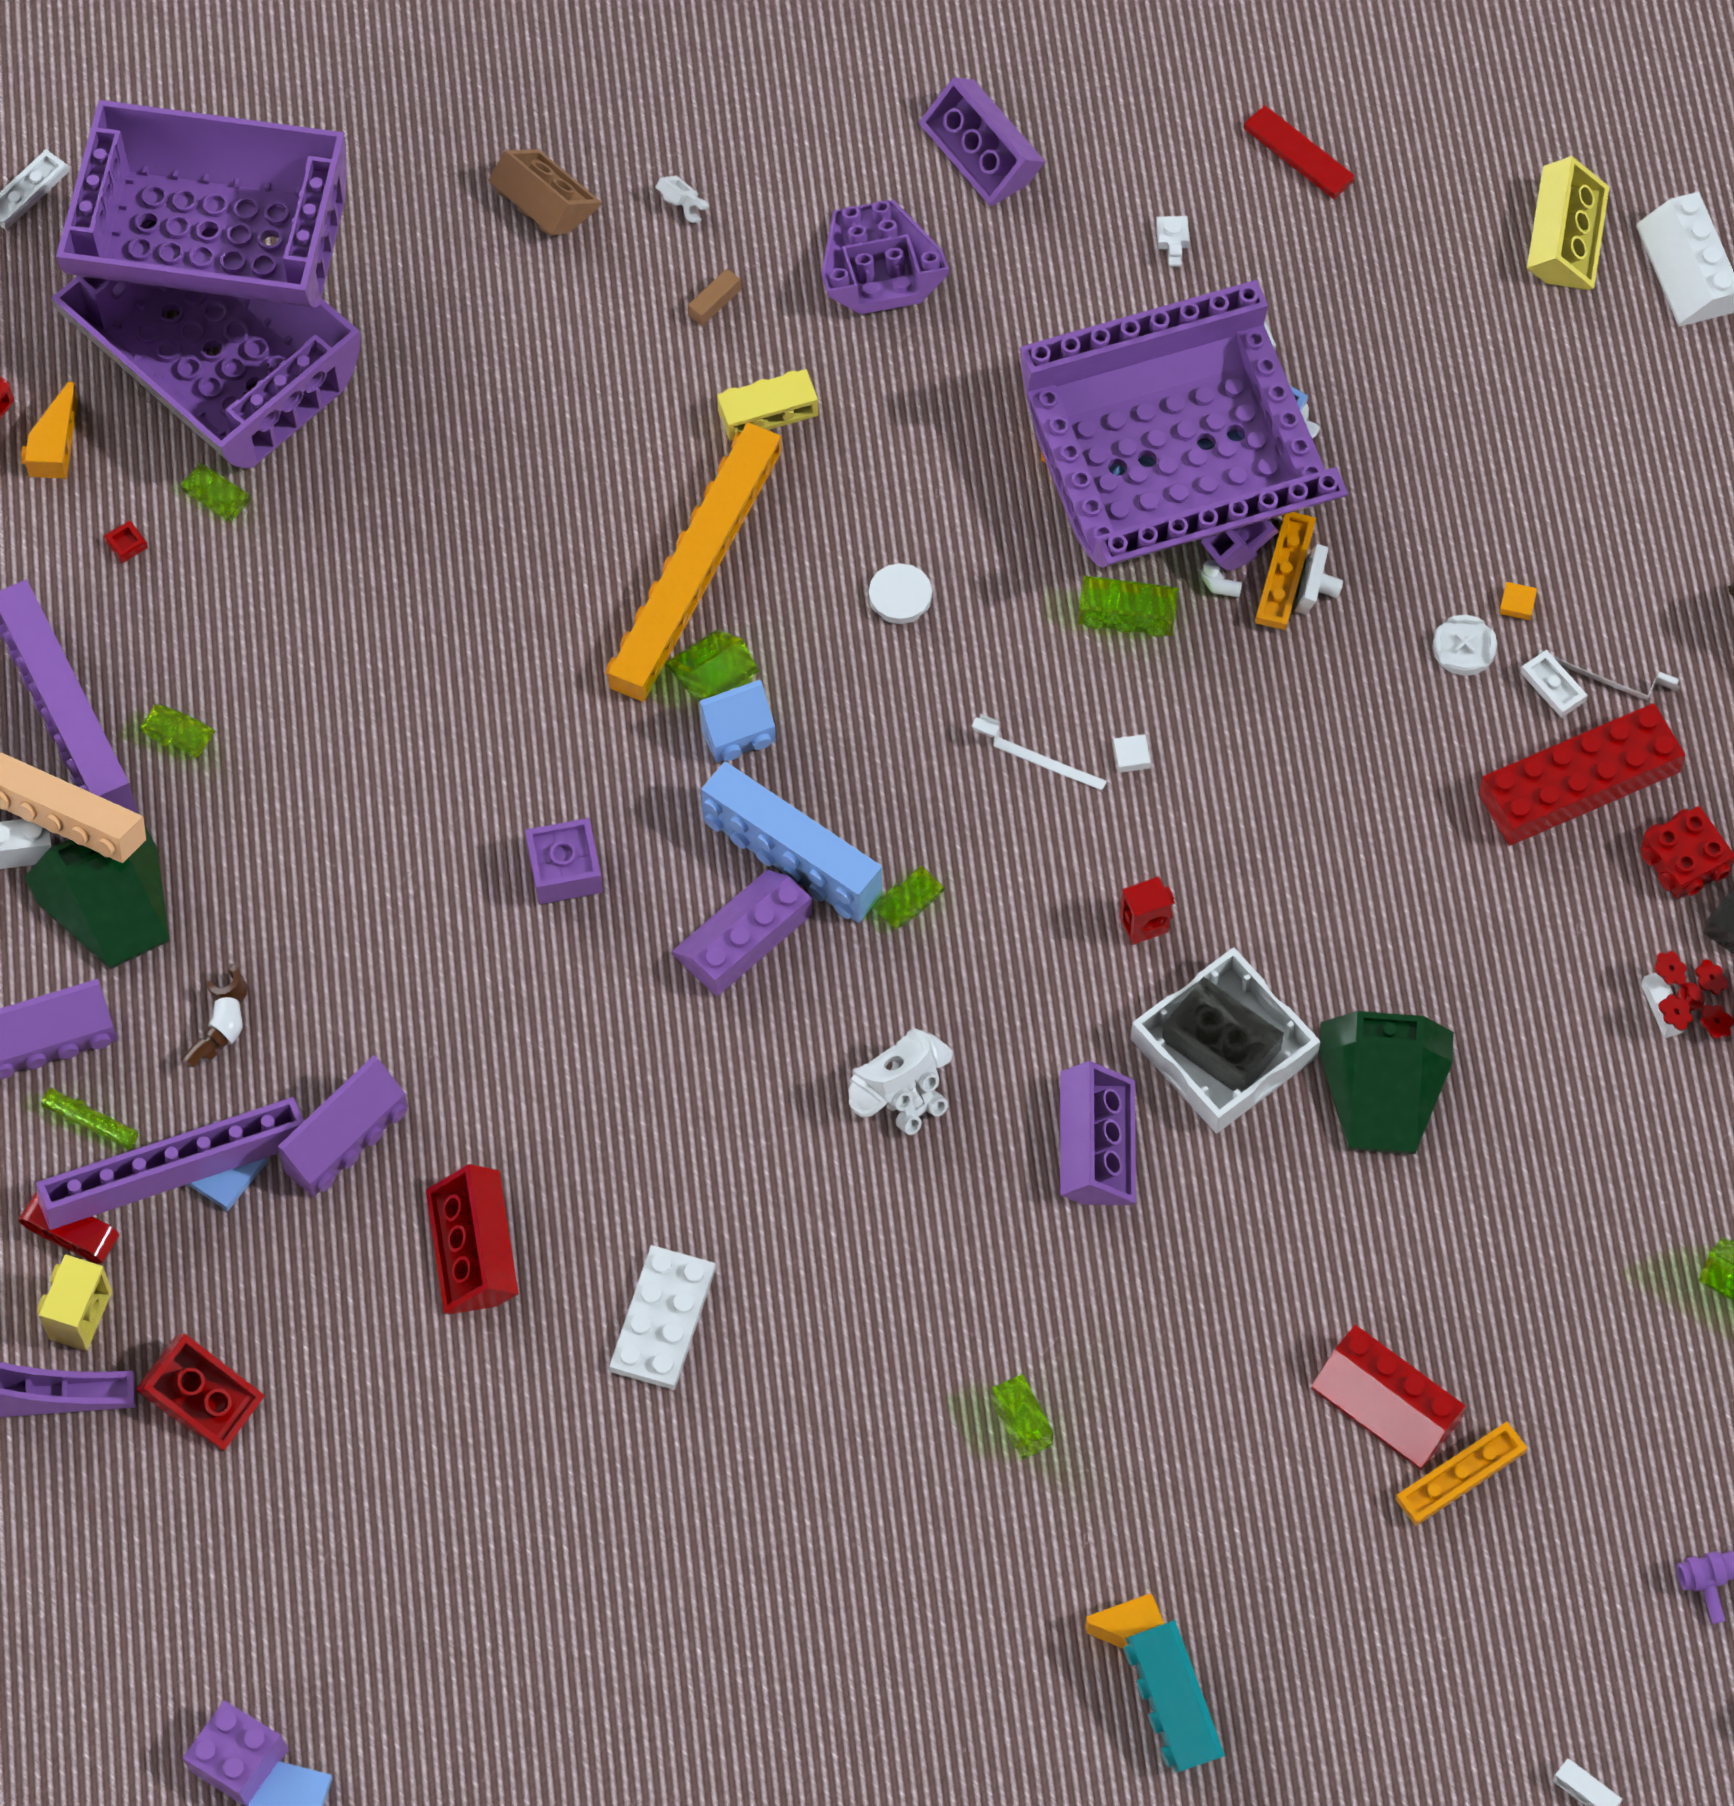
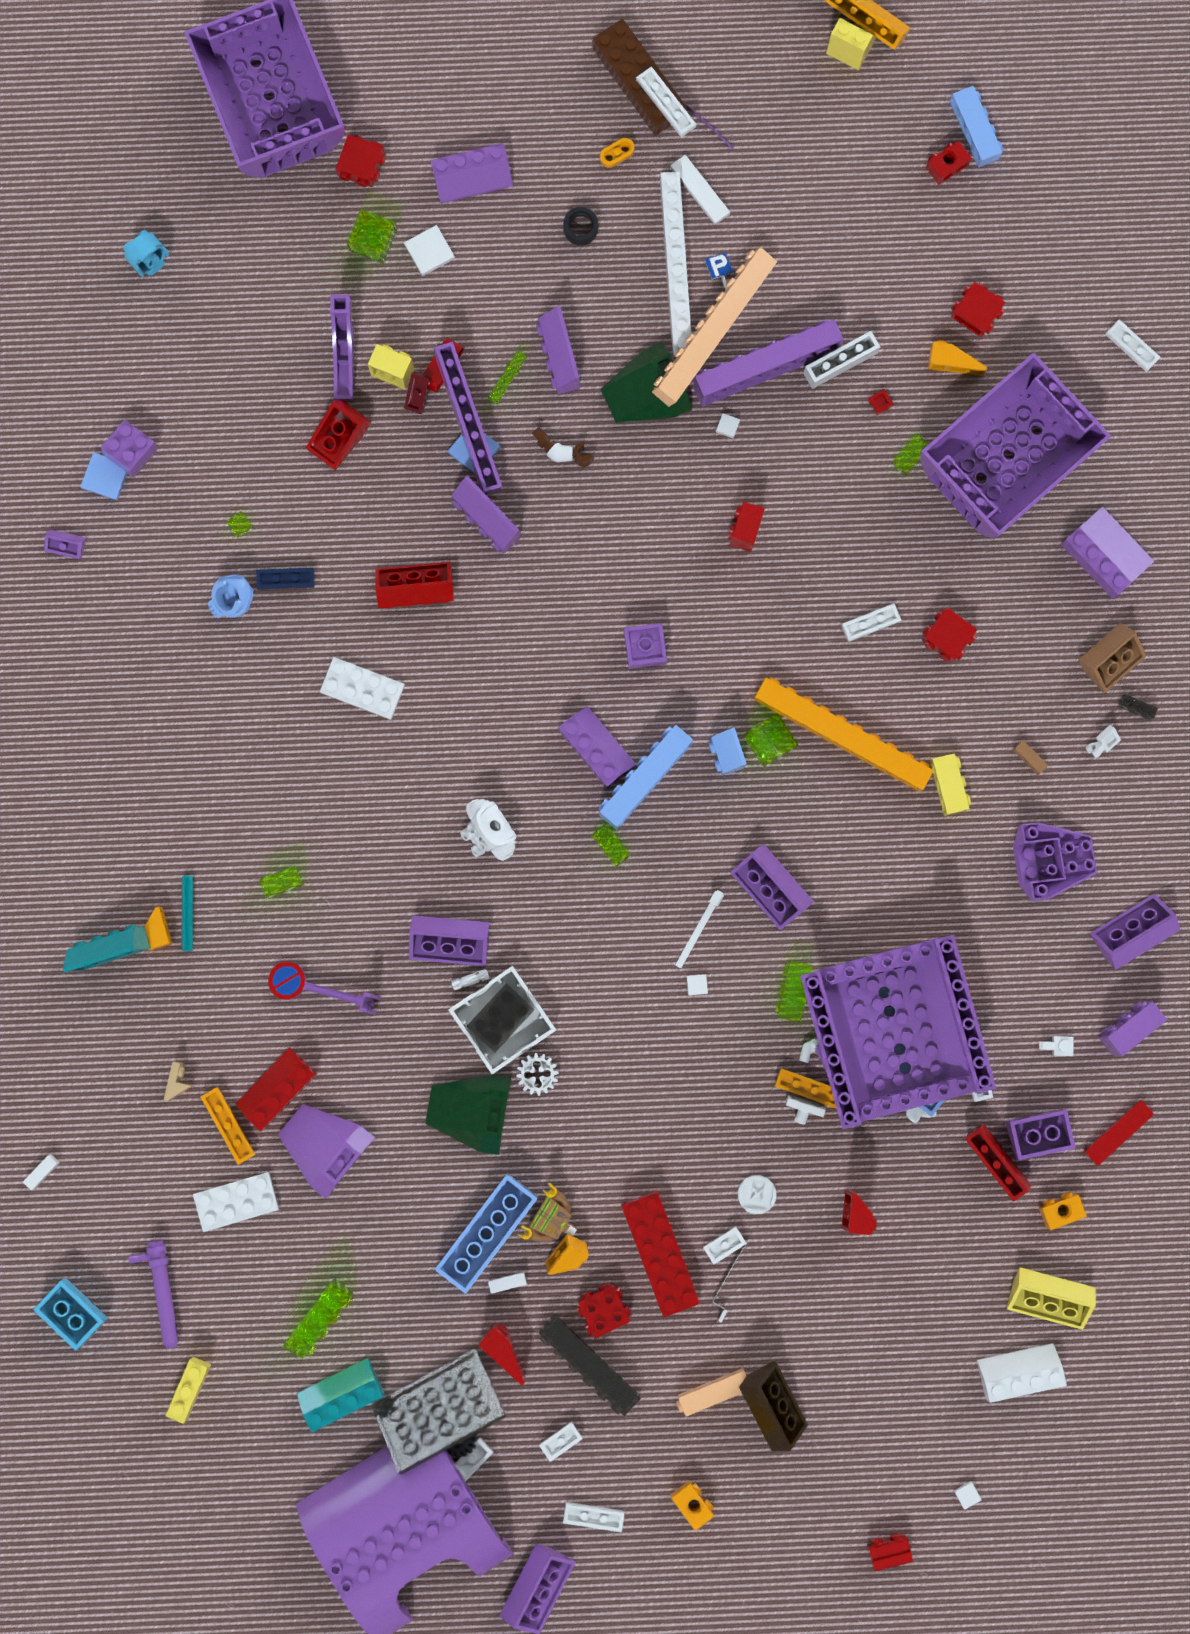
camera: 90 degrees right, 20 degrees up
medium lavender slope [56,100,347,308] -> none
clear neon green slope [139,704,216,759] -> none
white tile [869,563,932,624] -> none
red brick [1120,876,1175,945] -> none
light orange tile [1499,582,1537,621] -> none
red plant [1654,951,1733,1039] -> none
none -> tan slope [164,1061,194,1101]
none -> teal axle [182,875,193,952]
none -> white plate [193,1172,279,1232]
none -> light blue helmet [208,575,254,618]
none -> clear neon green tile [226,511,253,538]
none -> dark blue plate [256,568,315,590]
none -> piece [268,962,381,1015]
none -> medium lavender wedge [278,1104,375,1199]
none -> dark red plate [404,371,431,414]
none -> light blue brick [435,1173,538,1294]
none -> white axle [451,969,489,990]
none -> white gear [516,1053,559,1096]
none -> medium nougat torso [518,1183,578,1242]
none -> light orange slope [545,1234,589,1275]
none -> white tile [716,413,740,438]
none -> red brick [728,501,765,552]
none -> medium lavender slope [730,844,814,930]
none -> white brick [803,331,880,389]
none -> white tile [841,603,902,642]
none -> red slope [841,1189,877,1236]
none -> red brick [922,607,978,663]
none -> red brick [965,1123,1032,1202]
none -> medium lavender brick [1006,1109,1076,1160]
none -> light orange brick [1038,1192,1087,1231]
none -> slope [1061,507,1154,599]
none -> medium lavender brick [1099,1001,1167,1056]
none -> clear smoke piece [1118,694,1158,721]

